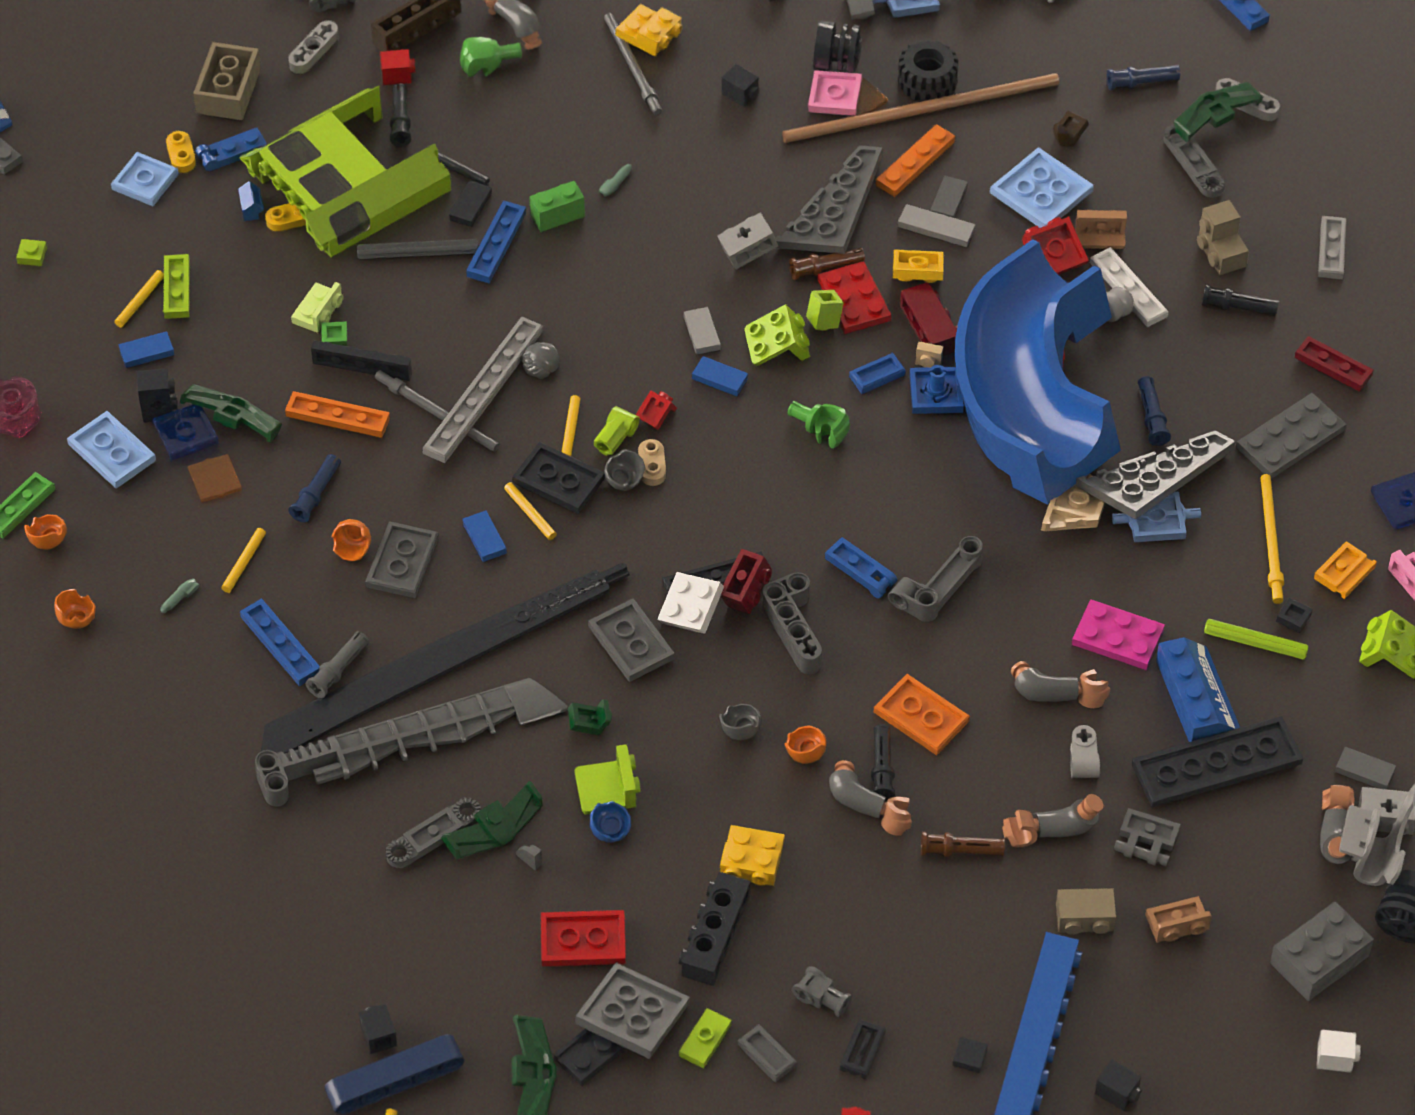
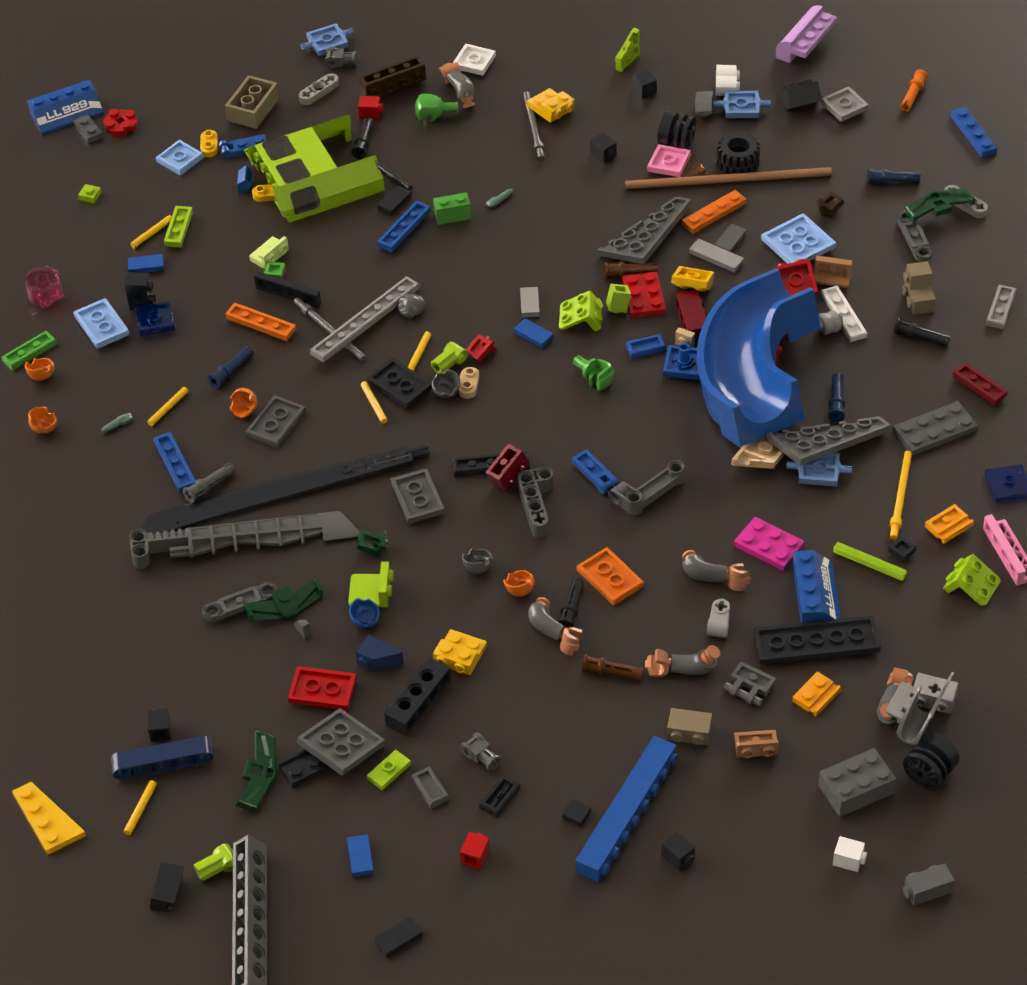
camera: 15 degrees right, 5 degrees down
dark green plate [179,384,282,443] -> none
clear orange piece [188,454,242,502] -> none
dark grey axle [357,239,479,259] -> none
blue tile [462,510,507,562] -> none
white plate [657,572,724,634] -> none
light grey brick [718,212,778,270] -> none
dark grey tile [1335,747,1396,789] -> none
none -> red plate [103,109,138,136]
none -> dark blue slope [355,635,404,671]
none -> light orange plate [792,672,841,717]

